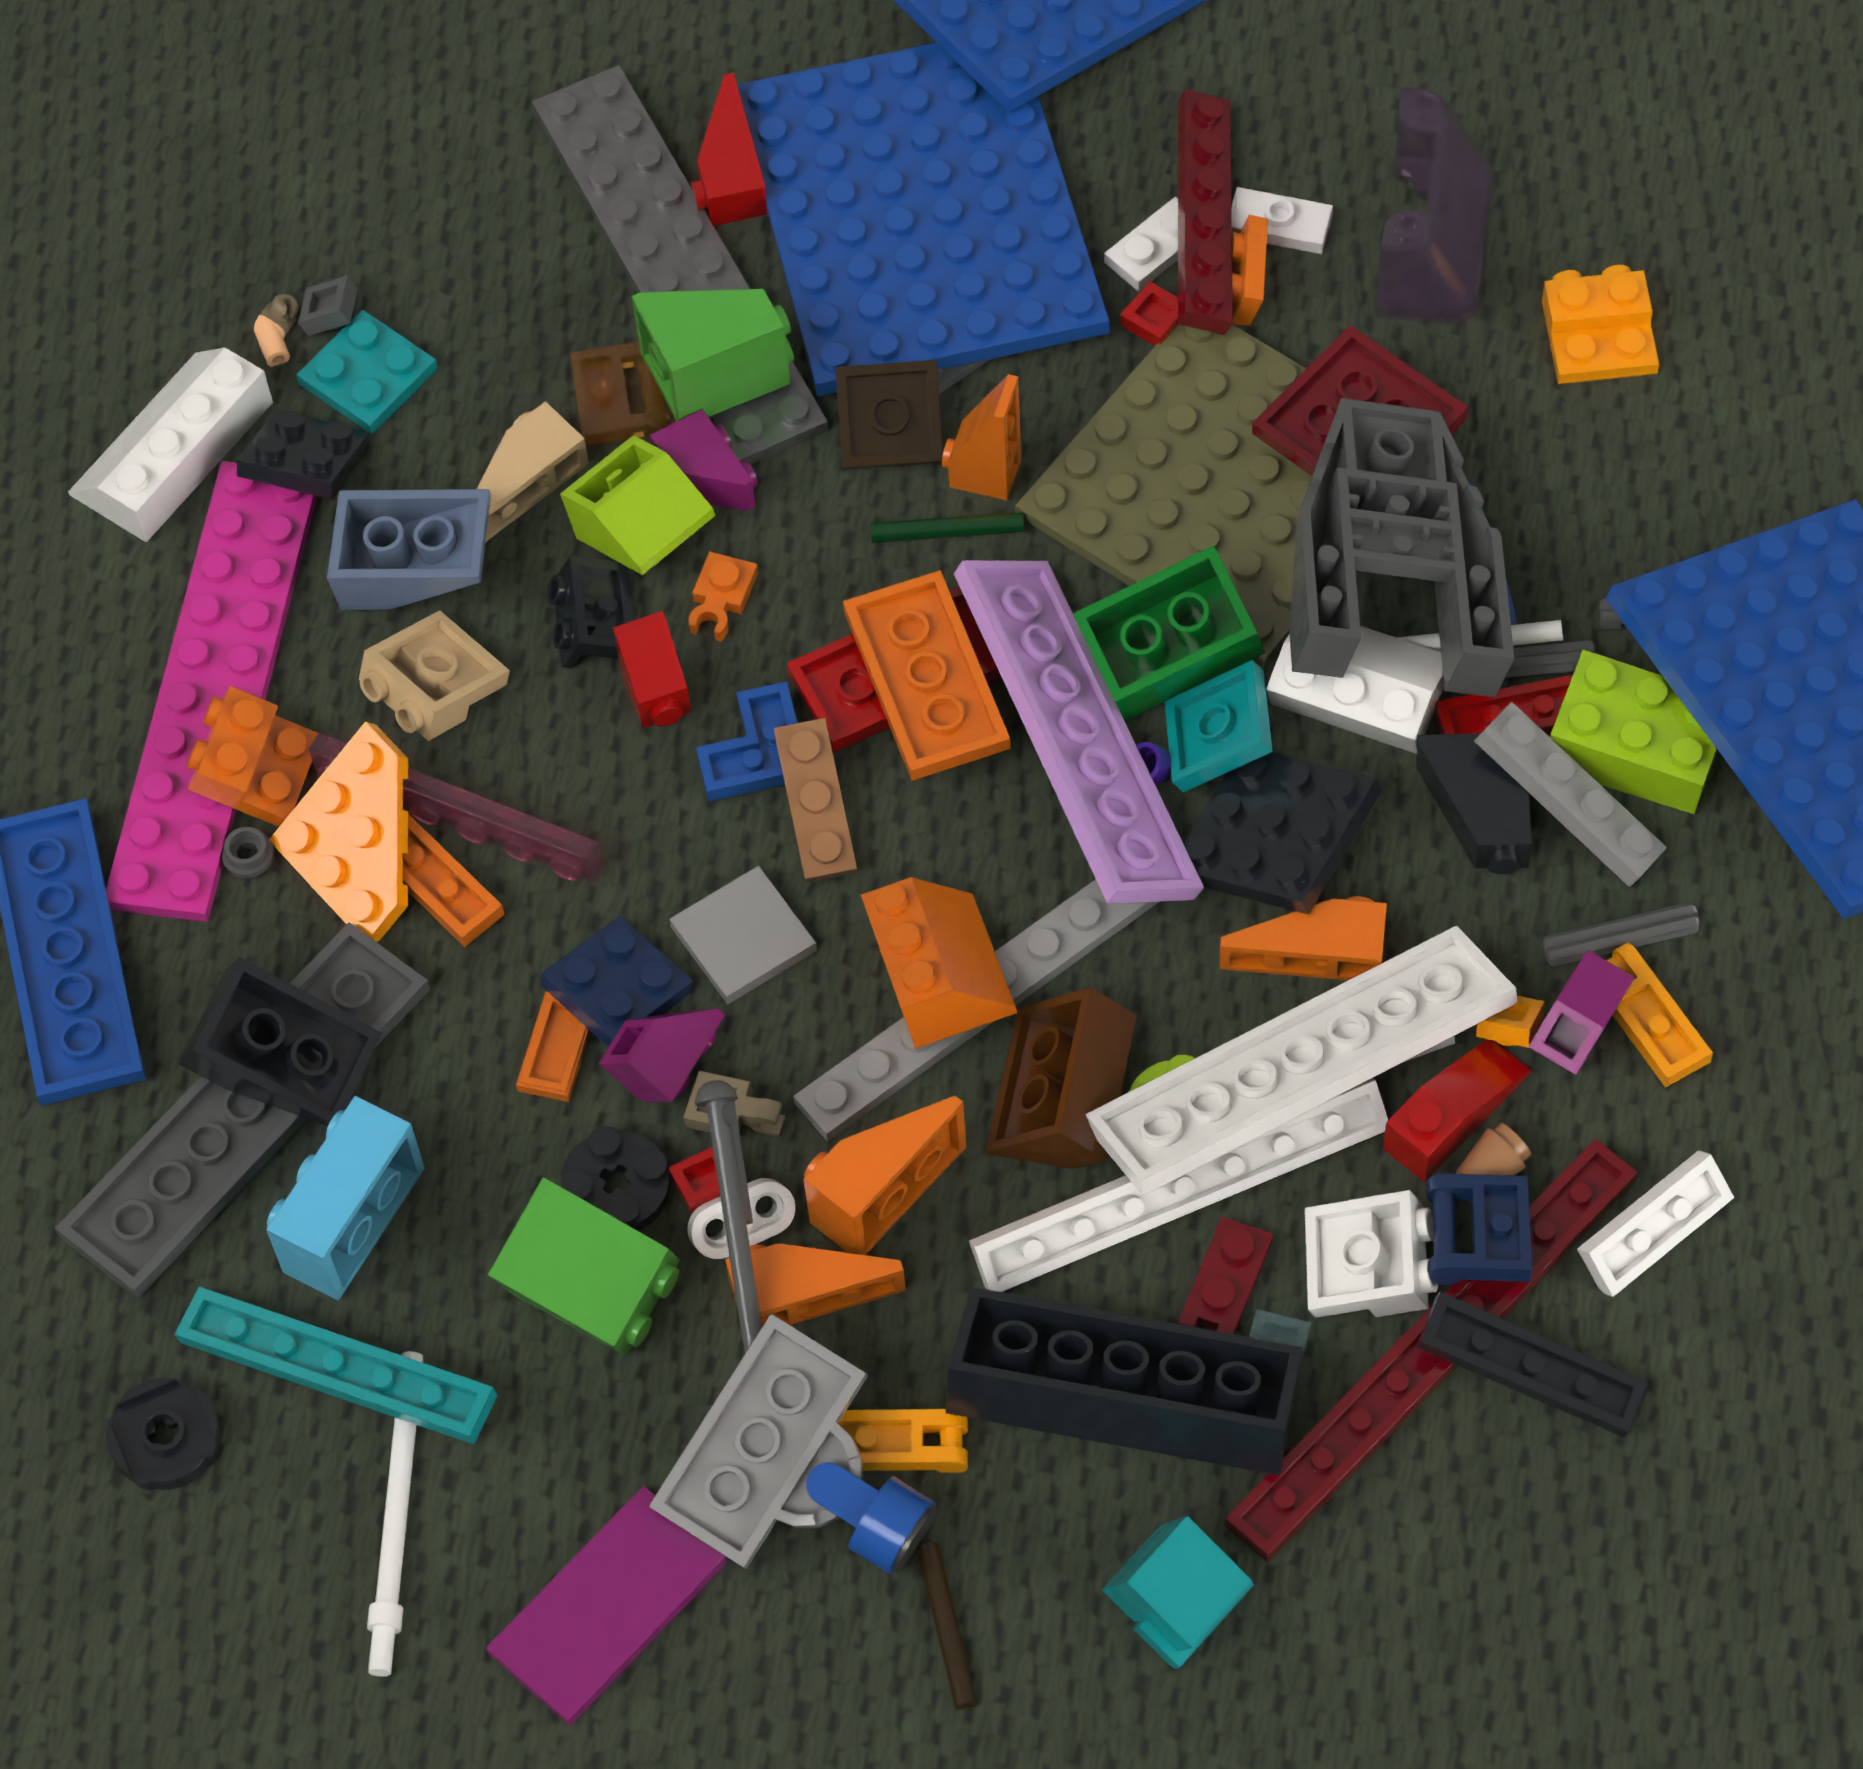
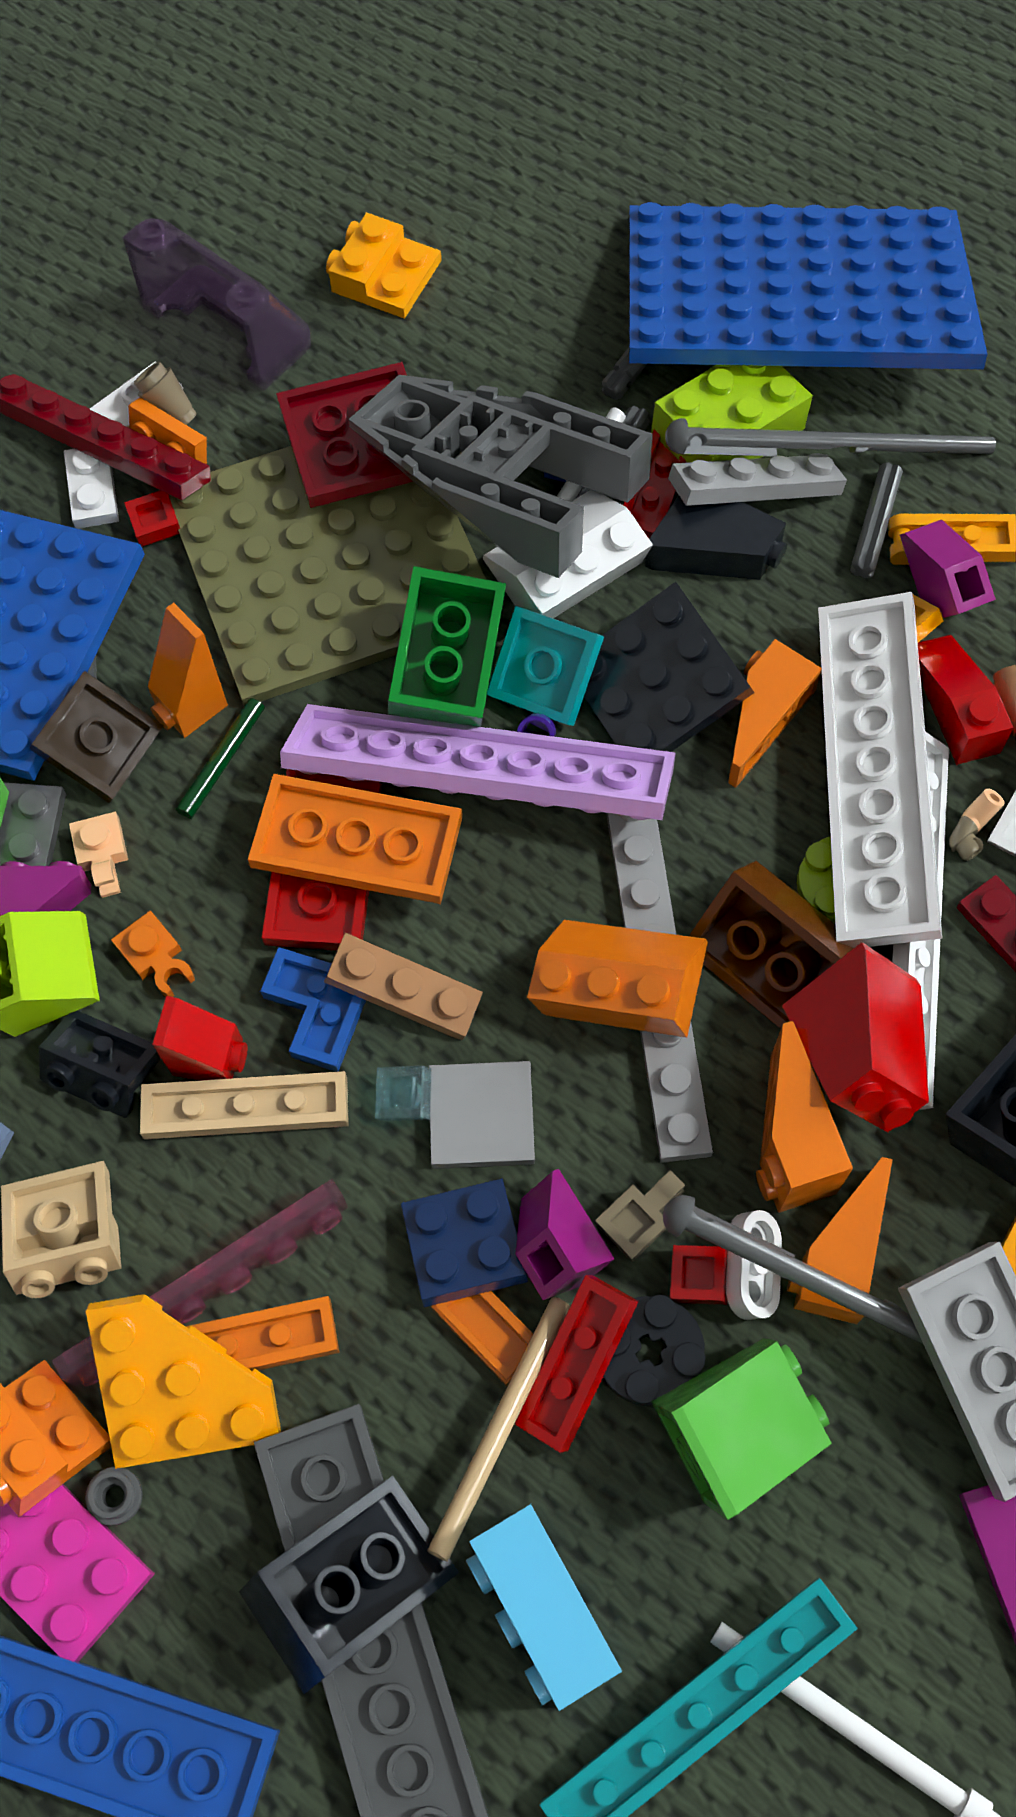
camera: 60 degrees left, 5 degrees up
none -> light nougat plate [69,811,128,898]
none -> dark tan cone [134,361,197,425]
none -> tan plate [140,1071,348,1139]
none -> clear light blue plate [375,1066,432,1121]
none -> tan piece [427,1297,570,1562]
none -> red plate [515,1275,639,1453]
none -> dark grey bar [665,418,996,456]
none -> red slope [782,942,929,1132]
none -> arm [949,789,1004,861]

